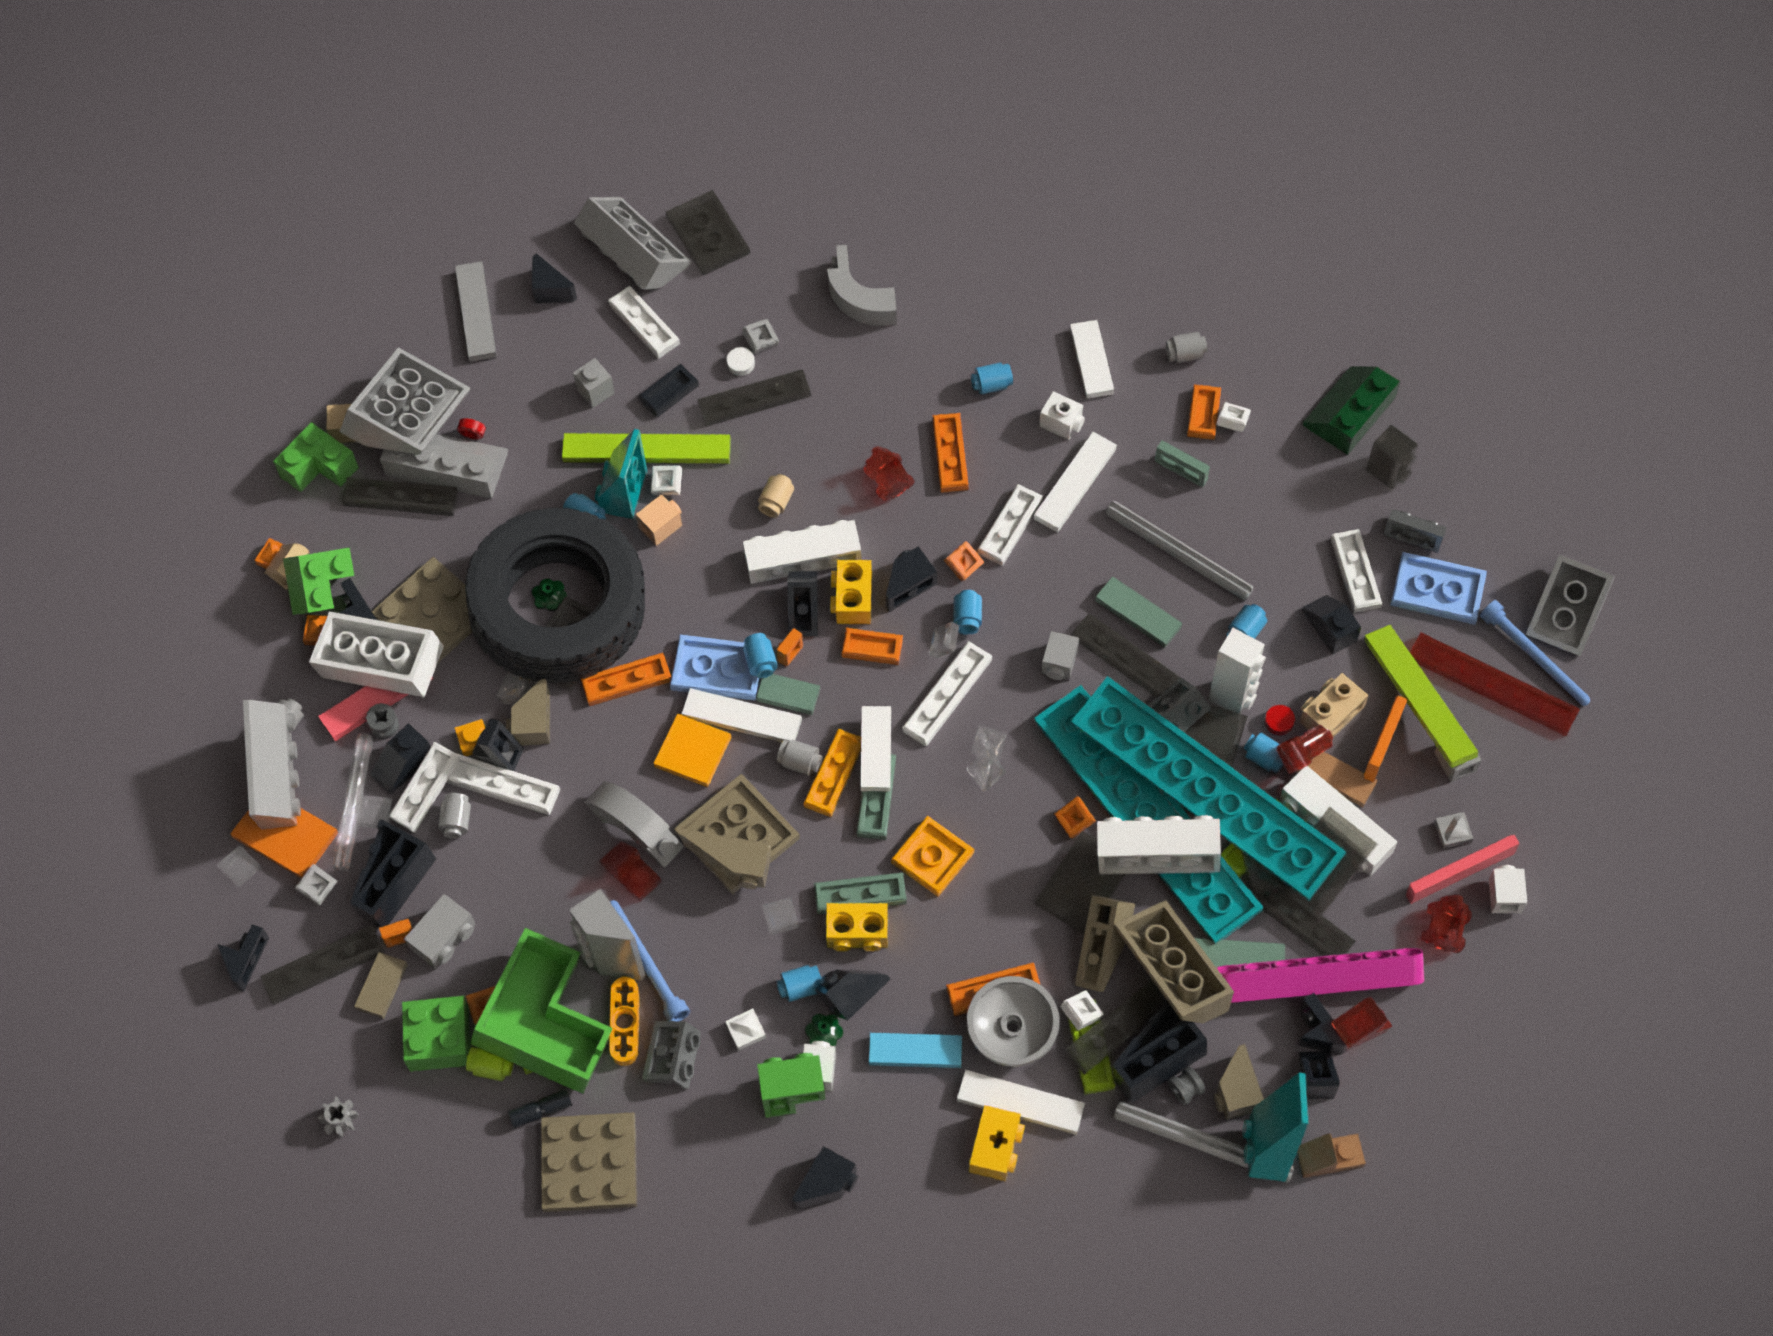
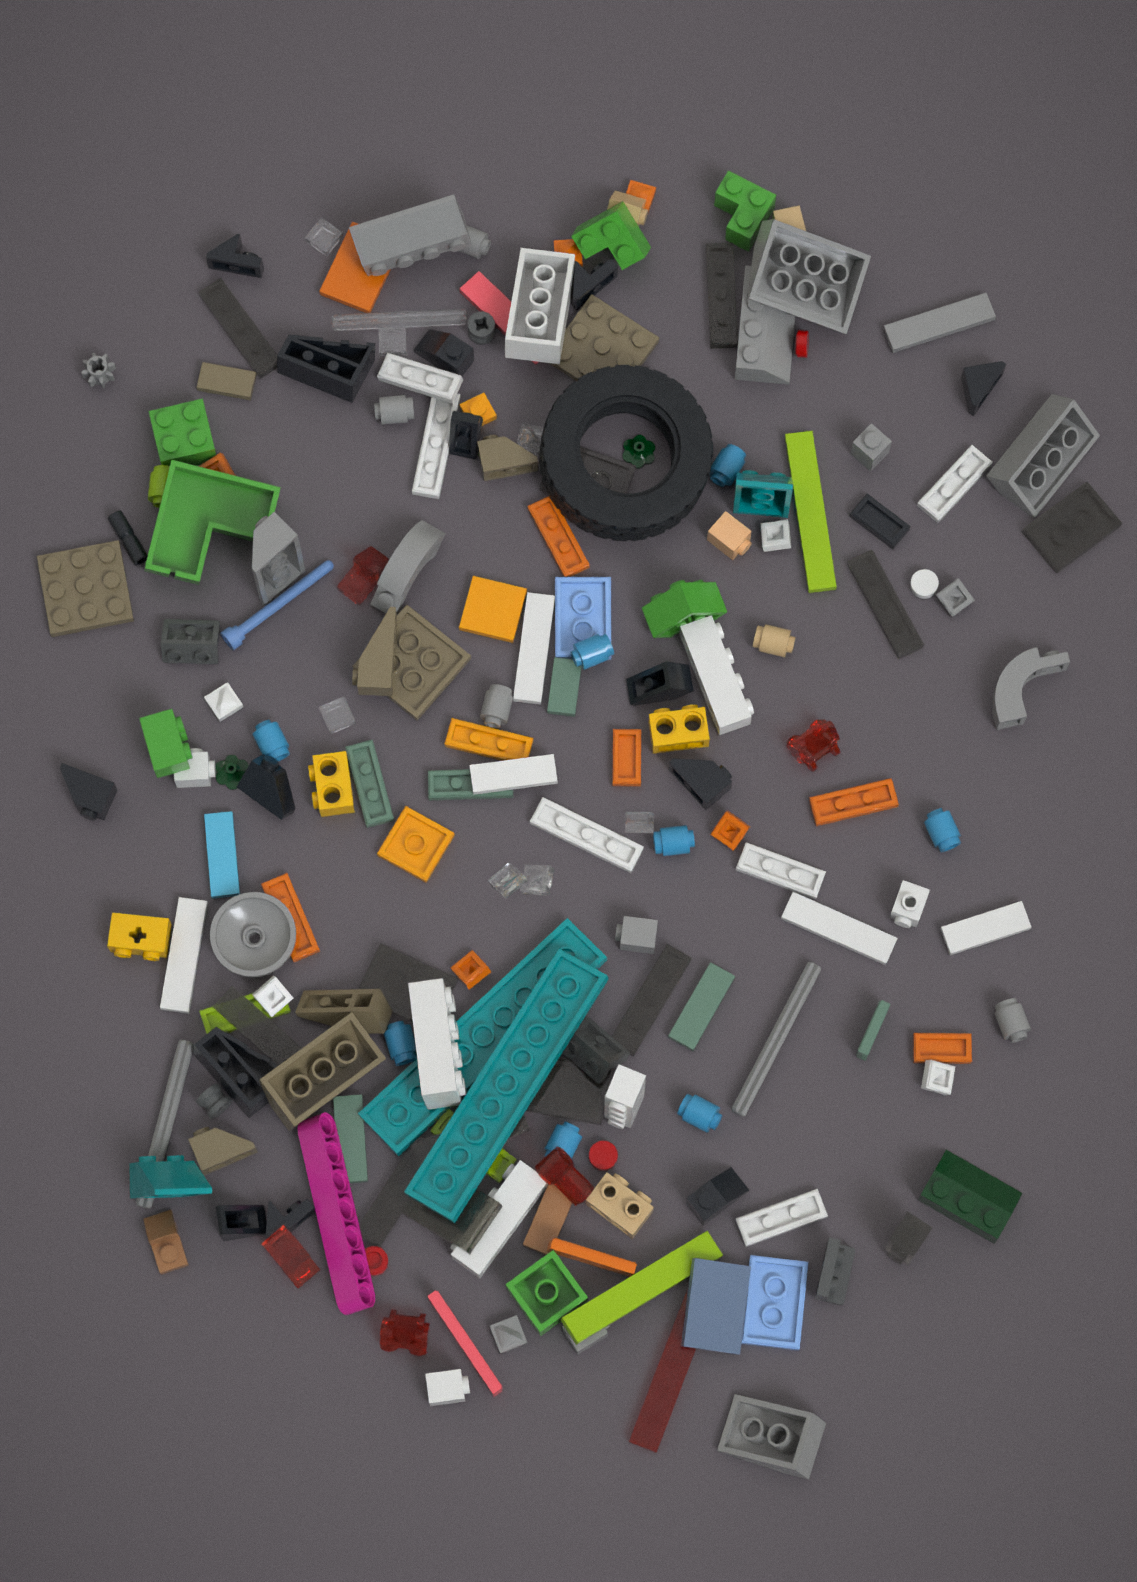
camera: 80 degrees right, 10 degrees up
light grey tile [294,864,337,906] -> none
orange tile [379,919,413,948] -> none
light grey brick [404,894,476,969] -> none
light orange beam [610,977,640,1066] -> none
orange tile [776,628,803,667] -> none
medium blue piece [1479,600,1590,706] -> none
none -> red tile [365,1246,389,1277]
none -> dark azure brick [383,1021,417,1066]
none -> bright green brick [505,1250,588,1336]
none -> bright green brick [642,580,727,638]
none -> sand blue tile [681,1258,751,1355]

